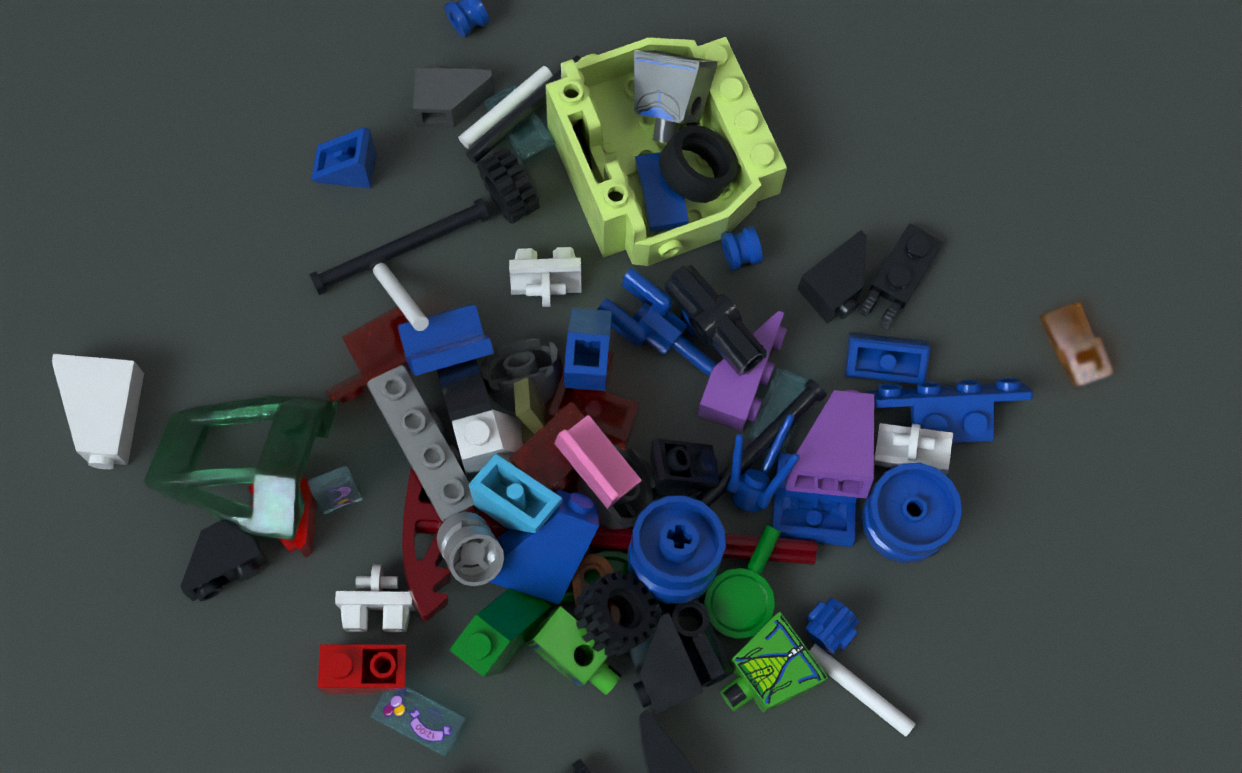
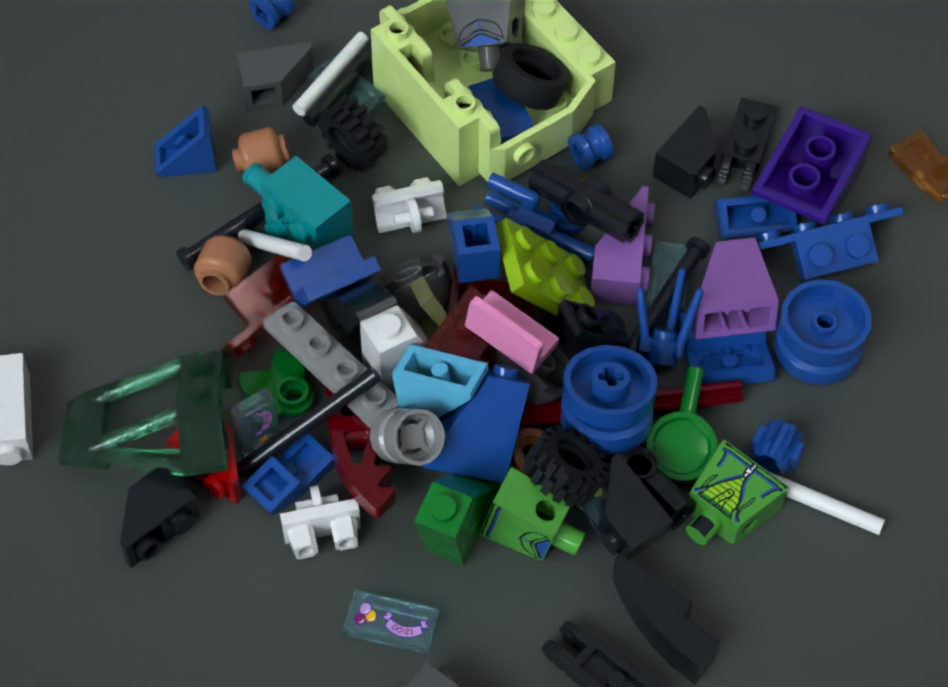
camera: 10 degrees left, 15 degrees down
red slope [318,644,407,694] -> none
white hips [874,423,953,475] -> none
none -> nougat head [194,236,252,295]
none -> nougat head [232,127,291,174]
none -> black bar [237,367,382,477]
none -> green plate [238,349,314,421]
none -> teal brick [242,156,354,251]
none -> blue slope [242,433,335,515]
none -> lime plate [495,217,595,317]
none -> dark purple slope [752,106,872,225]

